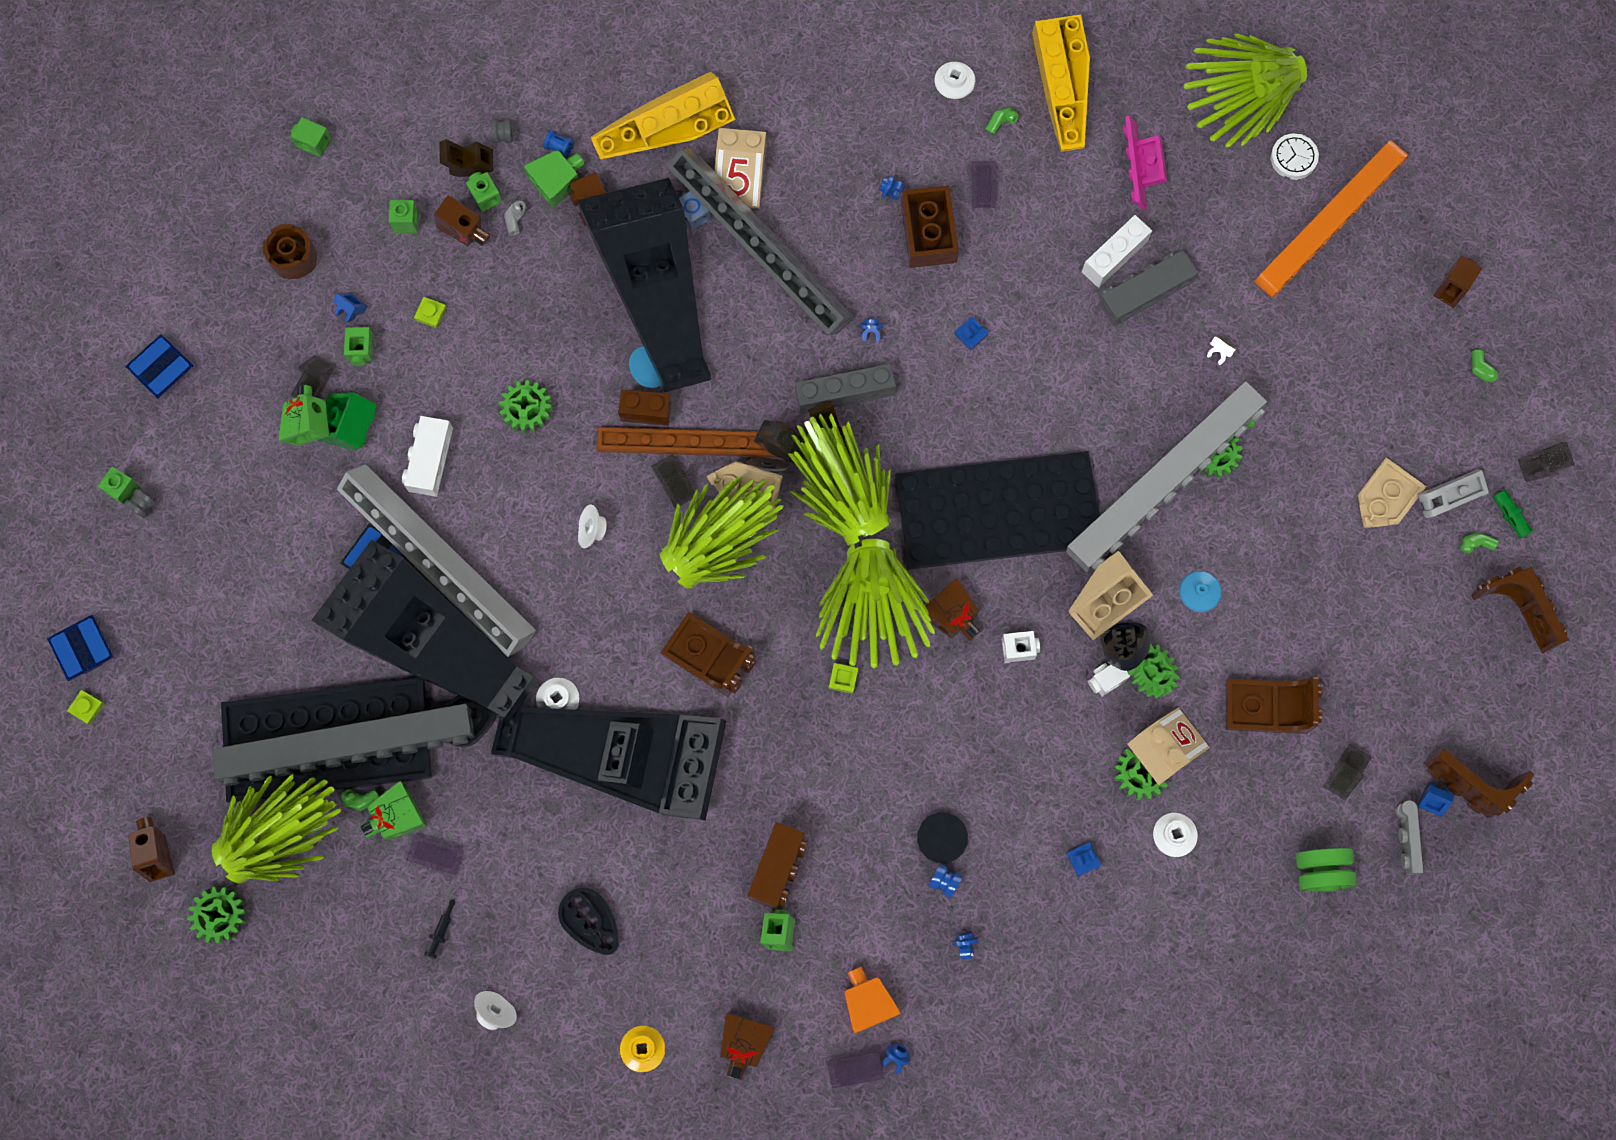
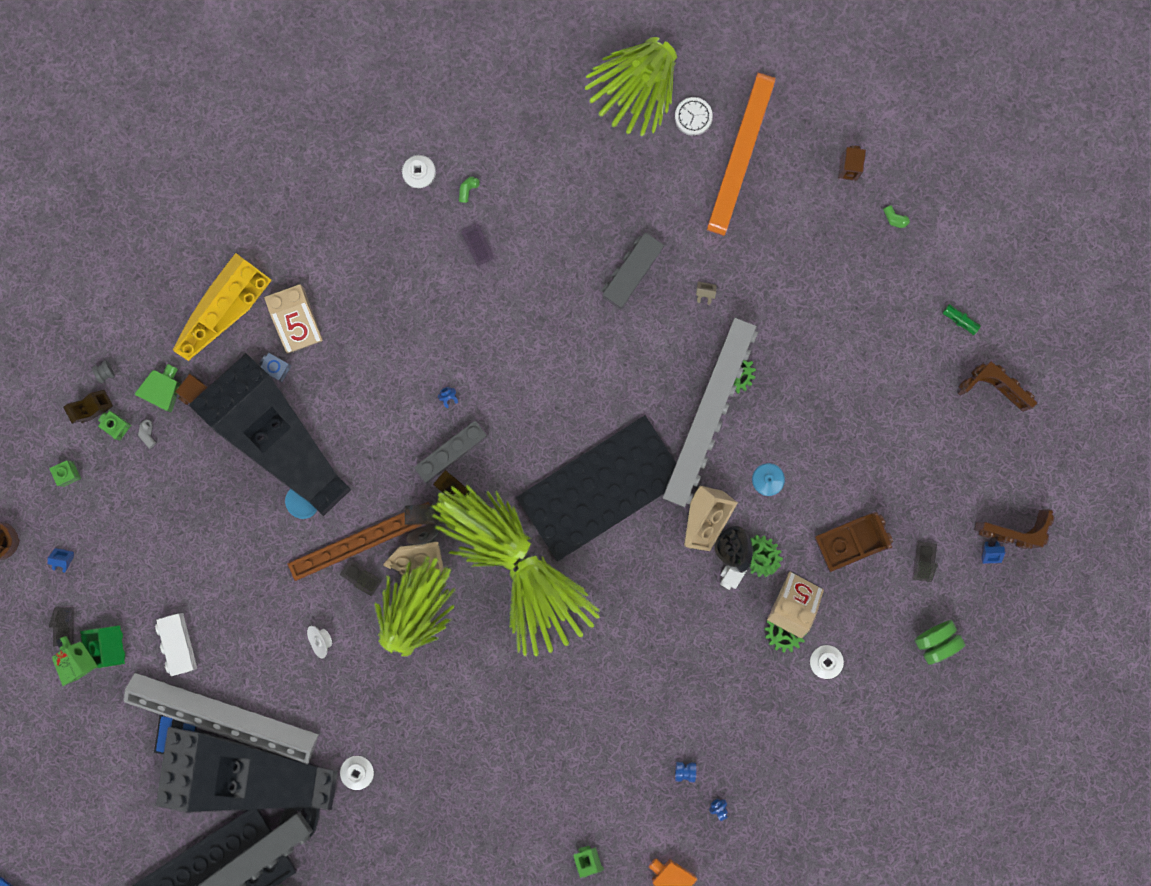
camera: 25 degrees left, 10 degrees up
bright green brick [344,327,374,366] -> none
lime plate [414,297,447,328] -> none
reddish brown torso [435,195,490,246] -> none
black wing [491,707,727,821] -> none
bright green gear [499,380,553,433] -> none
blue bush [543,130,574,158] -> none
reddish brown brick [618,389,672,426] -> none
reddish brown bracket [661,612,756,697] -> none
dark grey brick [667,149,854,335] -> none
reddish brown brick [747,822,808,910] -> none
lime plate [829,663,858,694] -> none
blue plate [879,175,905,200] -> none
reddish brown brick [901,185,959,268] -> none
black tile [917,812,968,864] -> none
reddish brown torso [925,578,981,641] -> none
blue tile [954,316,989,351] -> none
white brick [1001,631,1040,663] -> none
yellow wedge [1032,15,1090,152] -> none
blue tile [1066,842,1101,877] -> none
white brick [1082,215,1152,288] -> none
dark pink bracket [1123,115,1167,210] -> none
tan tile [1357,458,1427,528] -> none
light grey plate [1395,800,1423,875] -> none
light grey plate [1417,469,1489,518] -> none
bright green arm [1460,532,1498,554] -> none
clear smoke slope [1518,442,1575,482] -> none

